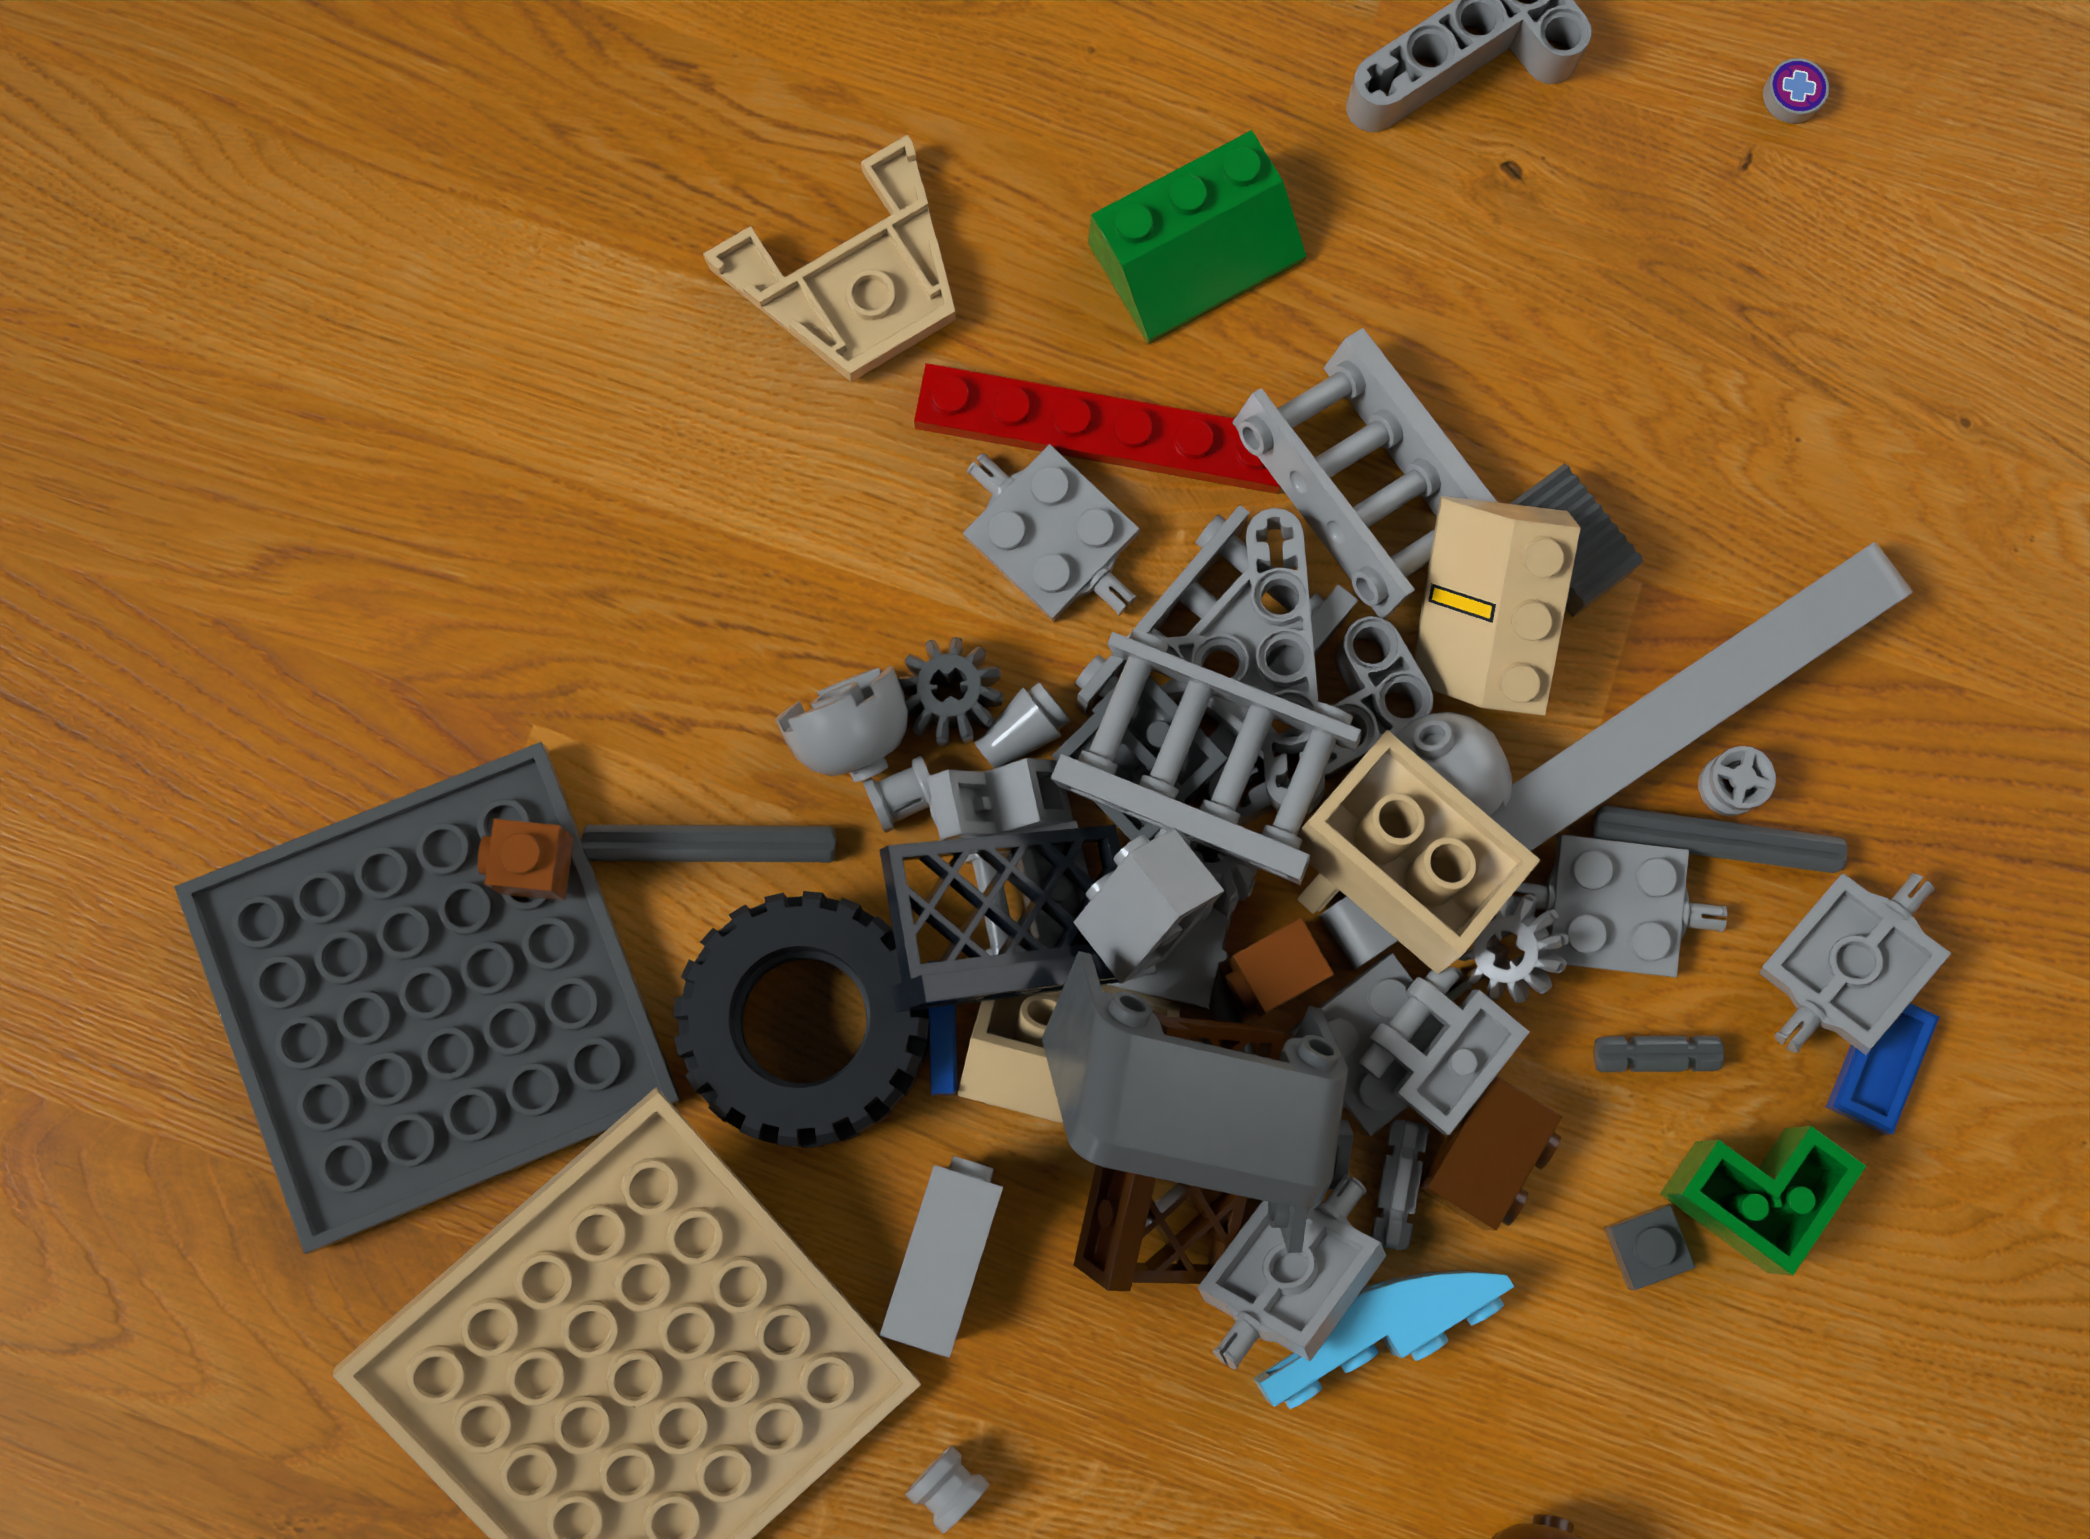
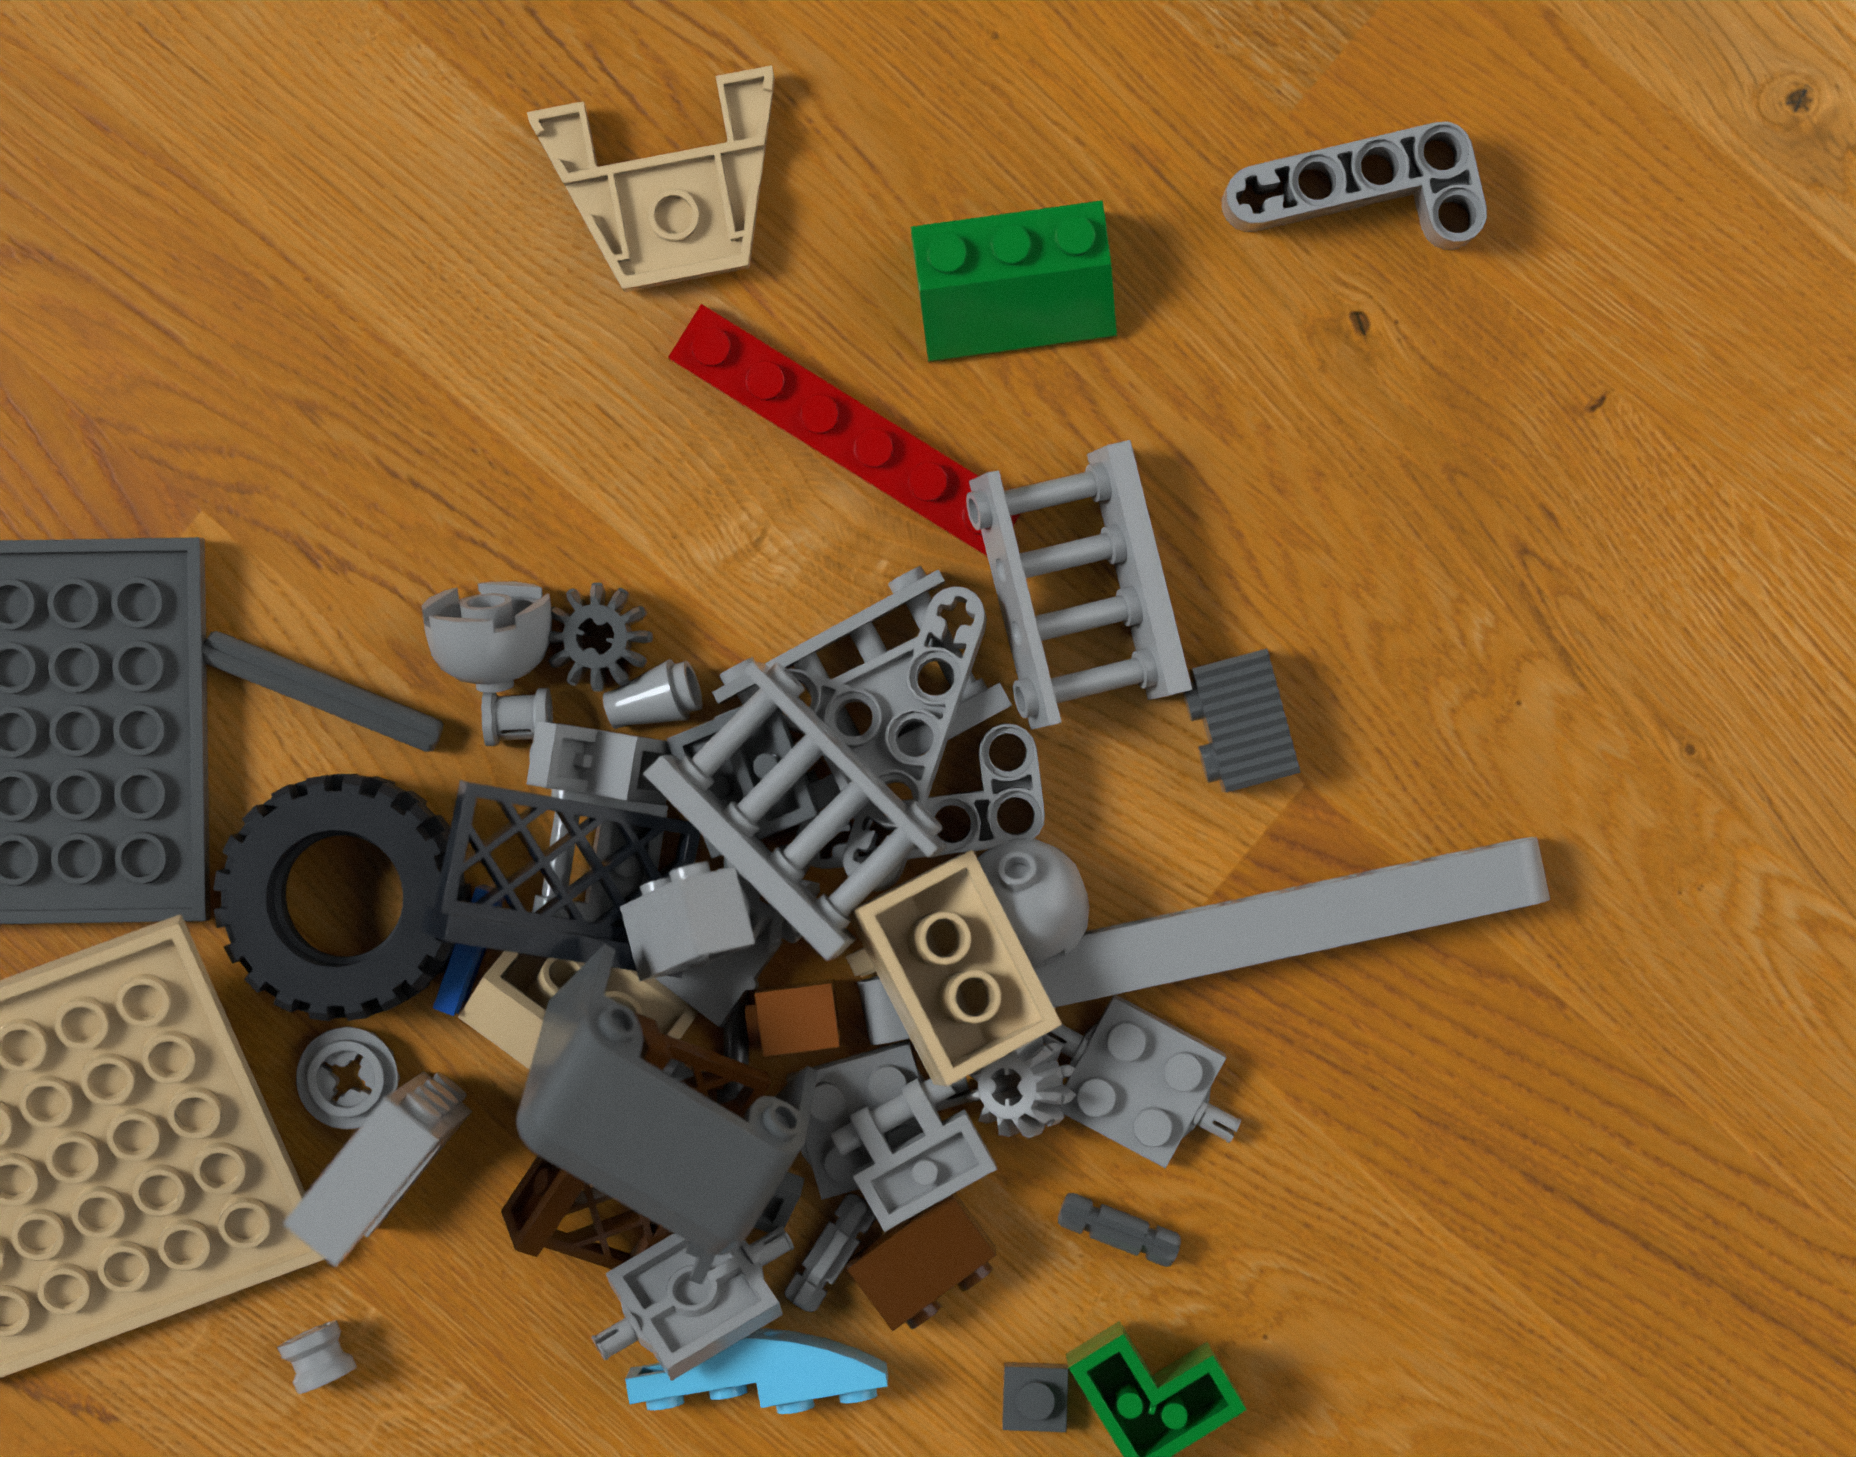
camera: 30 degrees right, 10 degrees up
dark orange brick [478,819,574,901] -> none
light grey plate [963,444,1140,622] -> none
tan slope [1413,496,1581,715] -> none
dark grey axle [1592,806,1847,873] -> none
light grey wheel [1698,746,1776,817] -> none
light grey plate [1759,873,1951,1055] -> none
tile [1763,58,1829,123] -> none
blue tile [1825,1003,1939,1135] -> none
none -> light grey gear [296,1026,400,1129]

